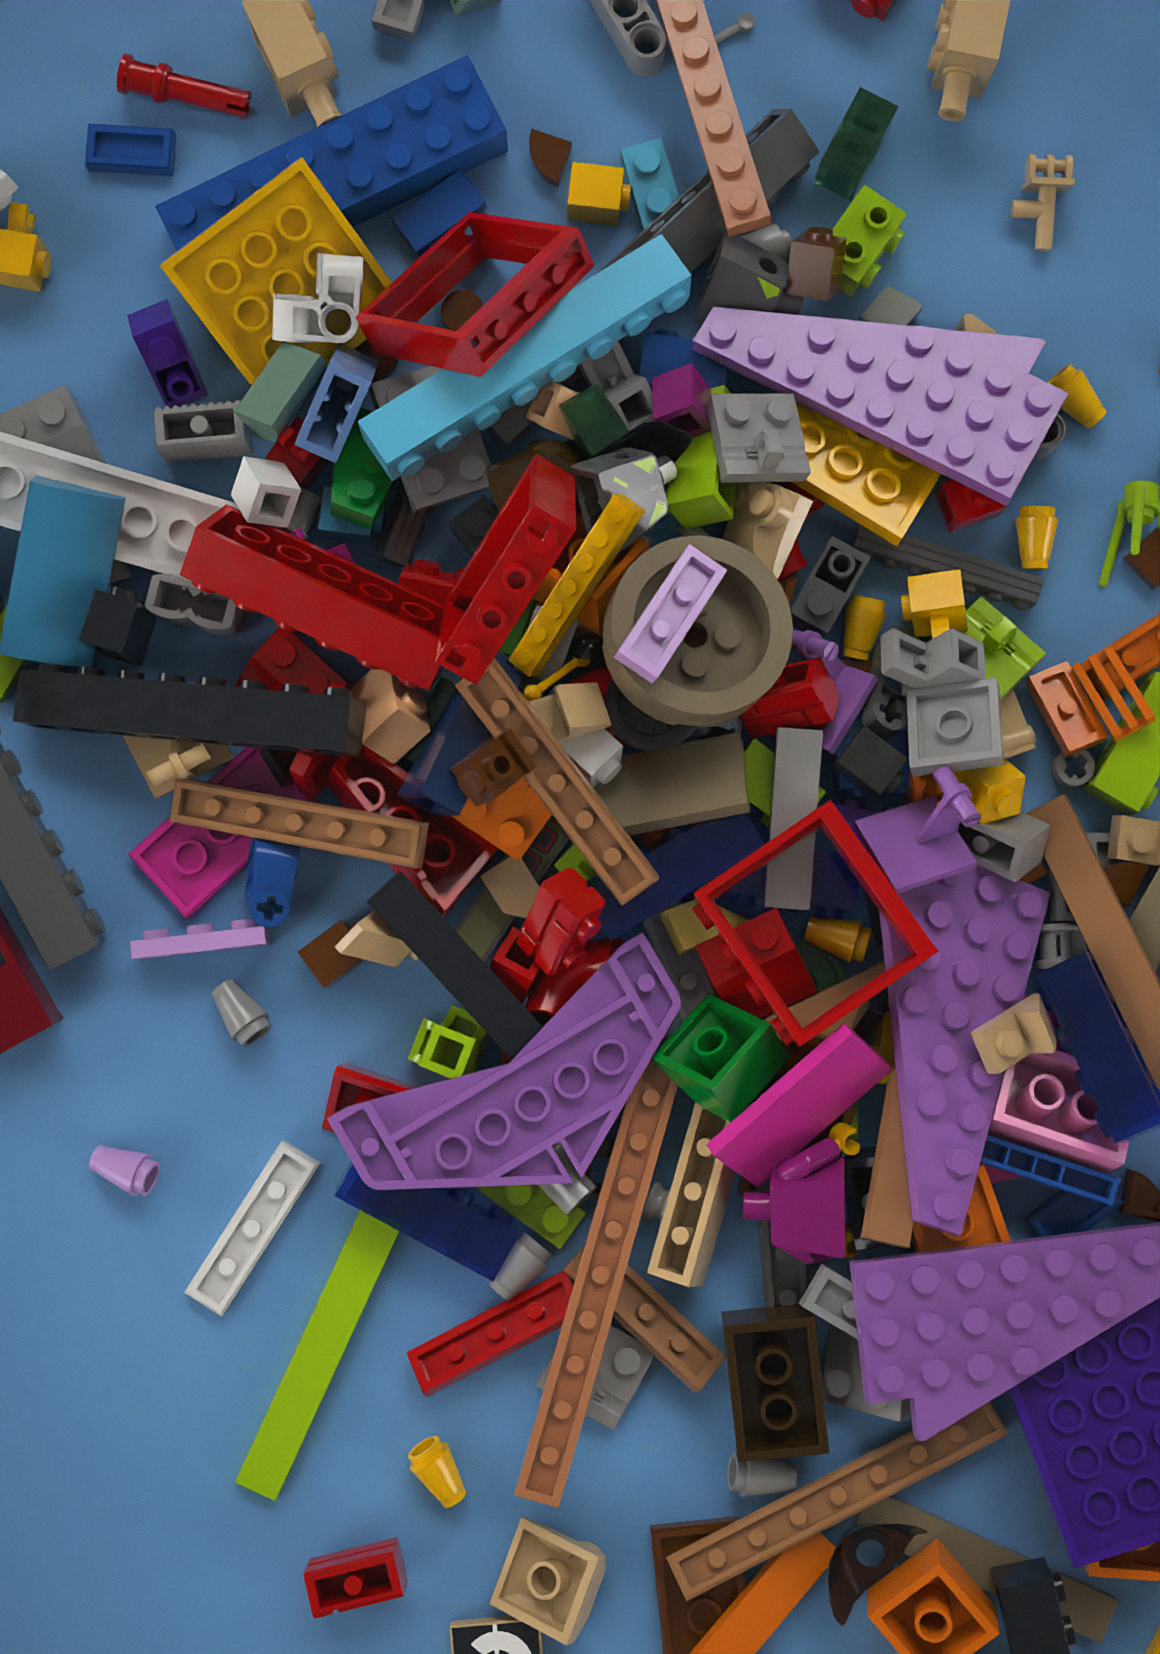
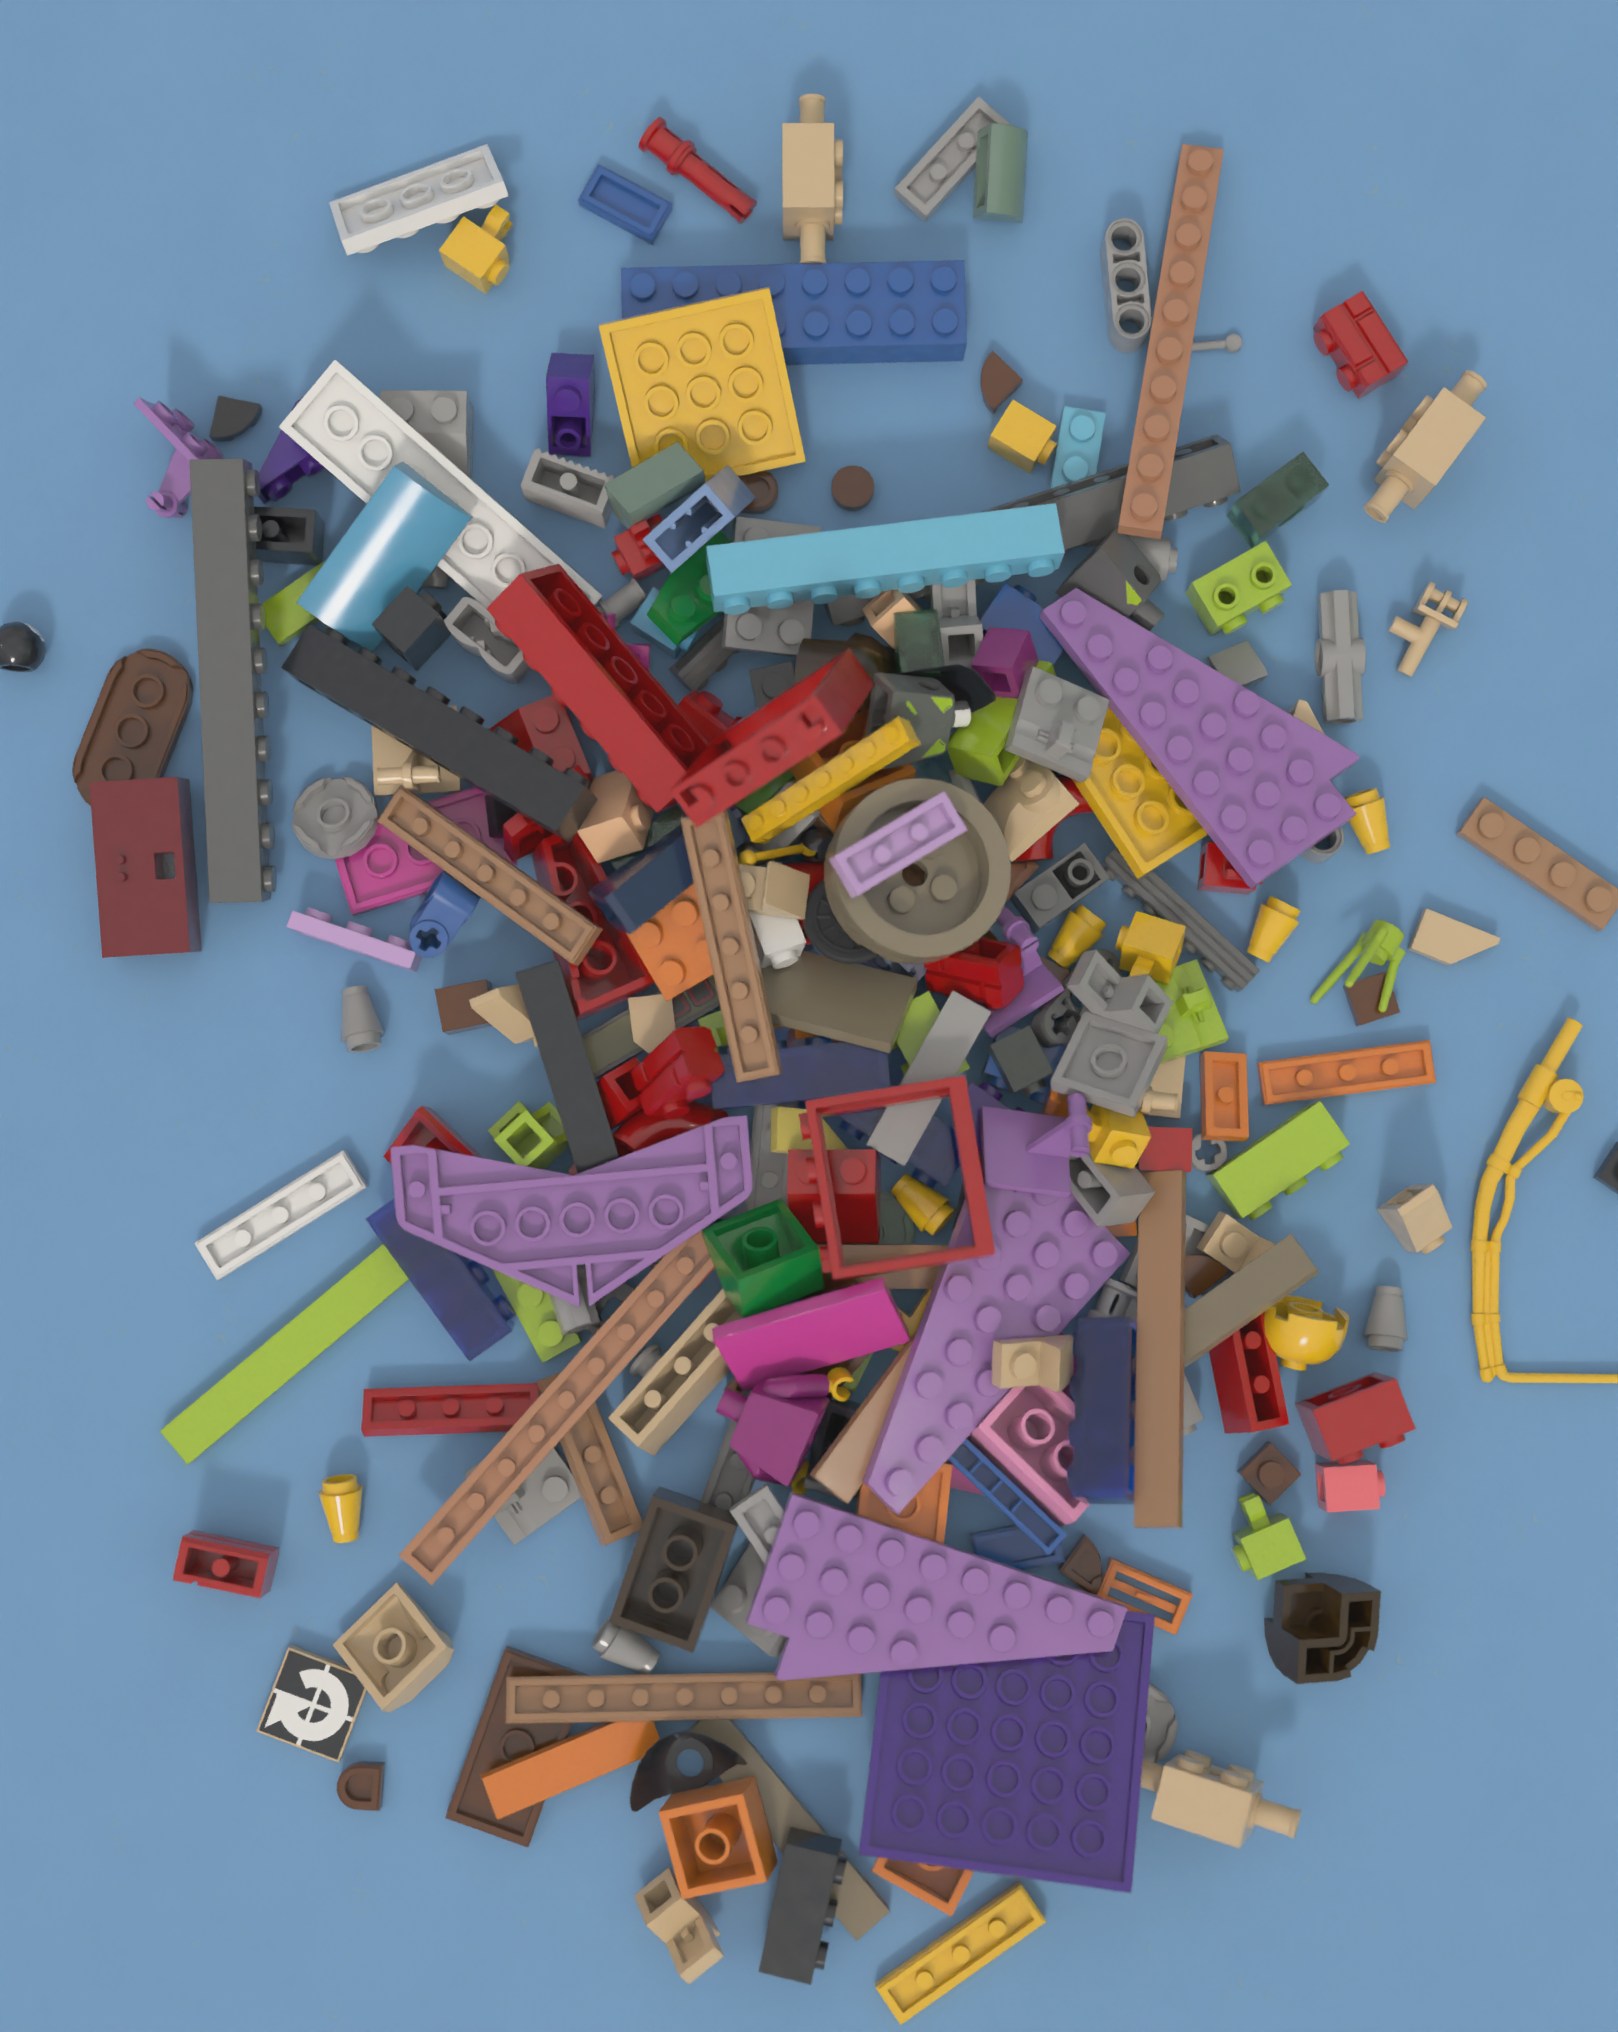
camera: 25 degrees right, 0 degrees up
lavender cone [89,1145,160,1196] -> none
white brick [231,456,301,528] -> none
white piece [272,253,363,343] -> none
red window [355,212,594,377] -> none
blue tile [391,169,487,257] -> none
reddish brown brick [450,729,537,807] -> none
light grey cone [489,1232,552,1302] -> none
reddish brown brick [786,227,847,301] -> none
black tile [852,977,888,1041] -> none
orange tile [1071,645,1156,742] -> none
none -> light grey tile [292,776,379,859]
none -> red brick [1135,1127,1193,1173]
none -> light grey piece [1315,590,1366,725]

